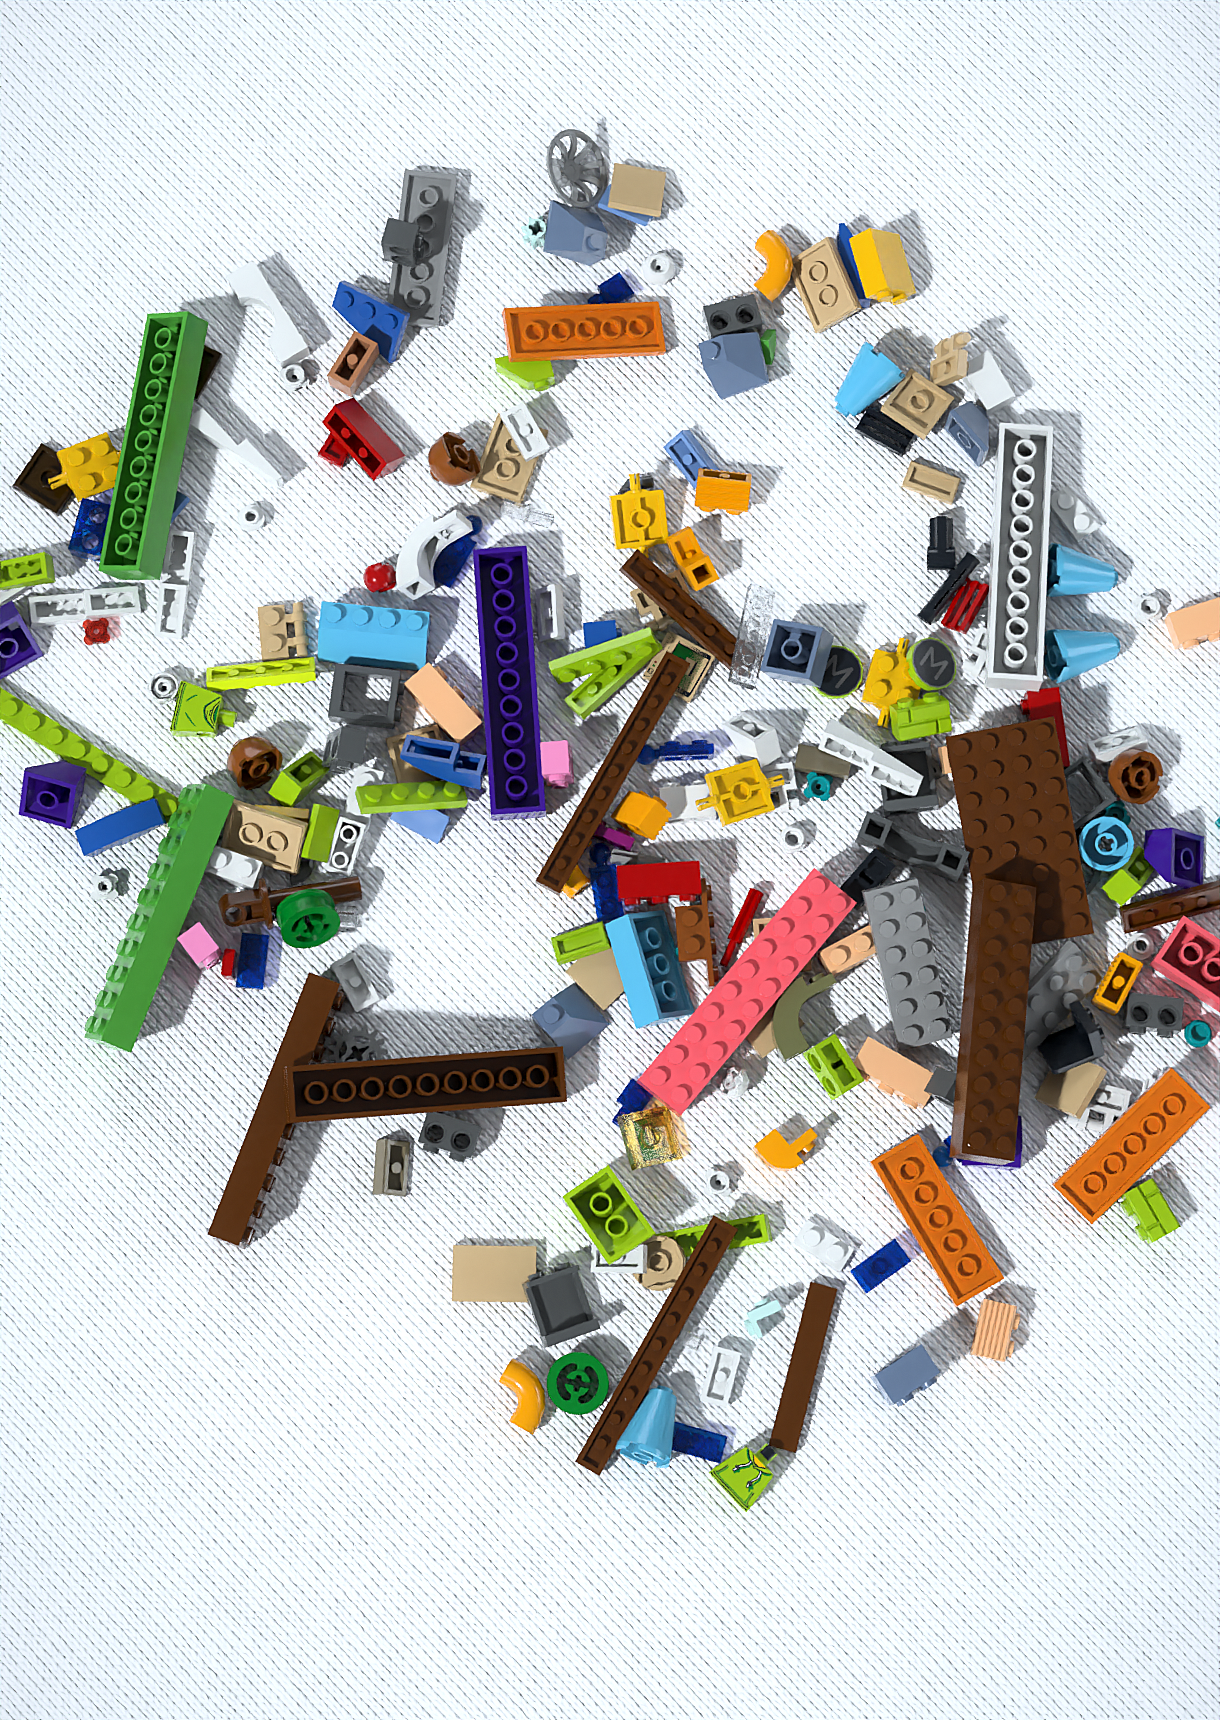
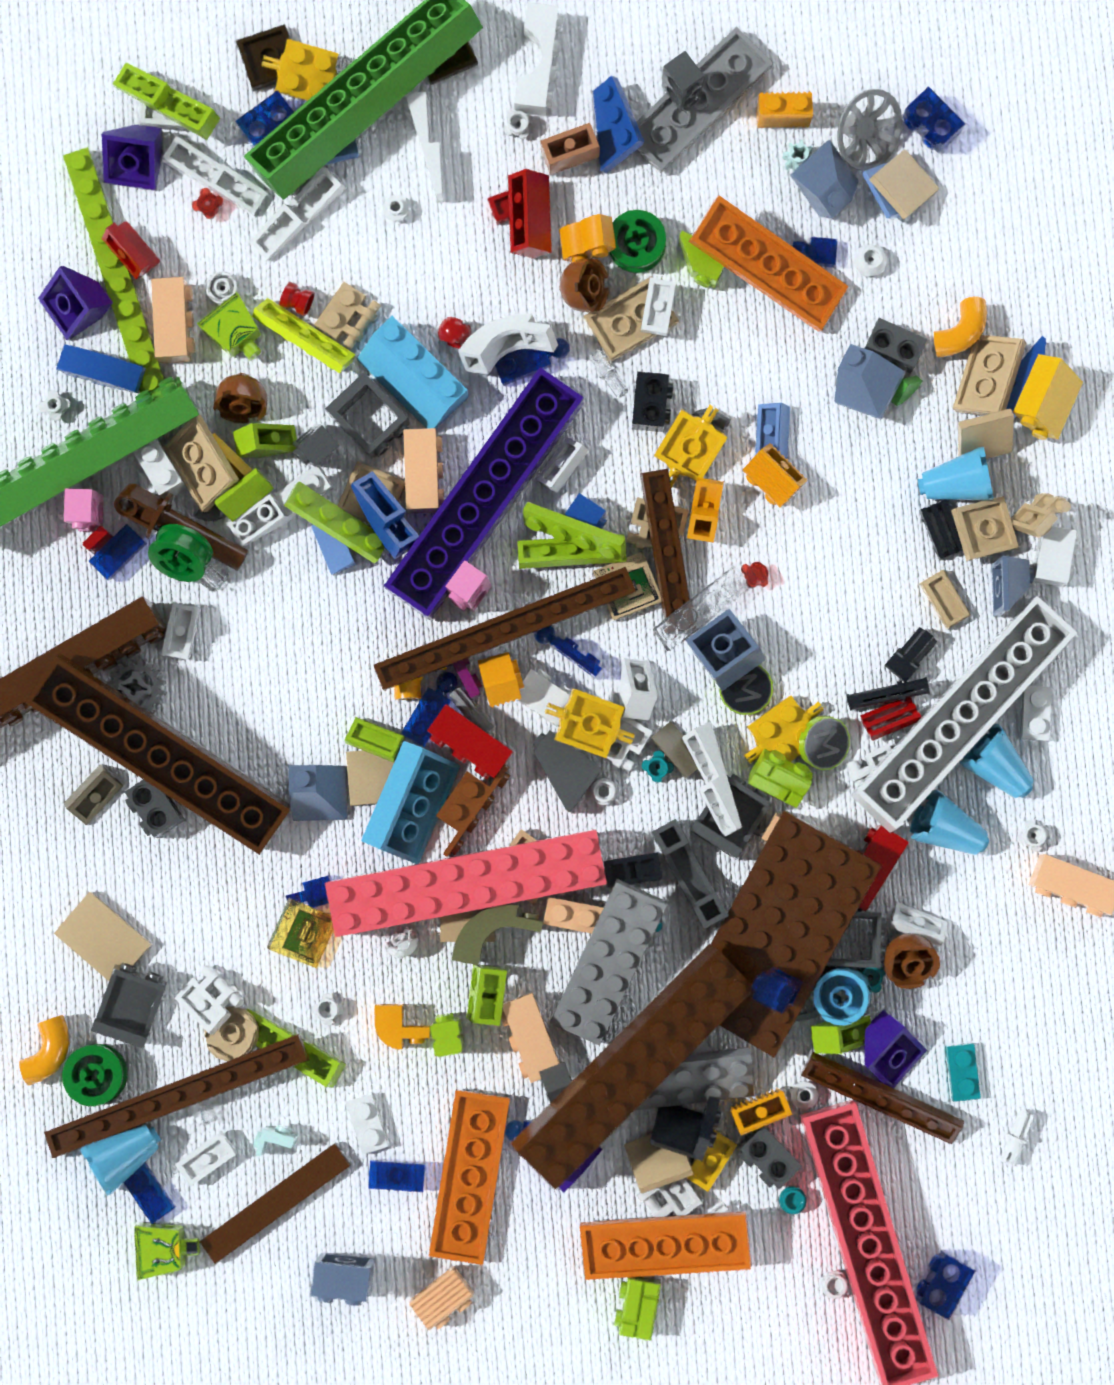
camera: 45 degrees right, 5 degrees up
lime slope [562,1165,656,1266] -> none
red axle [720,888,764,967] -> none
none -> red panel [101,221,160,280]
none -> light nougat brick [151,277,195,364]
none -> red wheel [279,281,315,316]
none -> lime brick [430,1013,465,1057]
none -> dark grey slope [533,730,602,813]
none -> light orange brick [559,214,616,262]
none -> green wheel [609,209,666,274]
none -> black brick [631,371,674,432]
none -> yellow plate [686,1129,737,1192]
none -> clear red plate [741,562,769,589]
none -> clear blue brick [752,967,803,1014]
none -> light orange brick [756,91,813,128]
none -> clear blue brick [902,86,966,154]
none -> tan tile [958,409,1014,459]

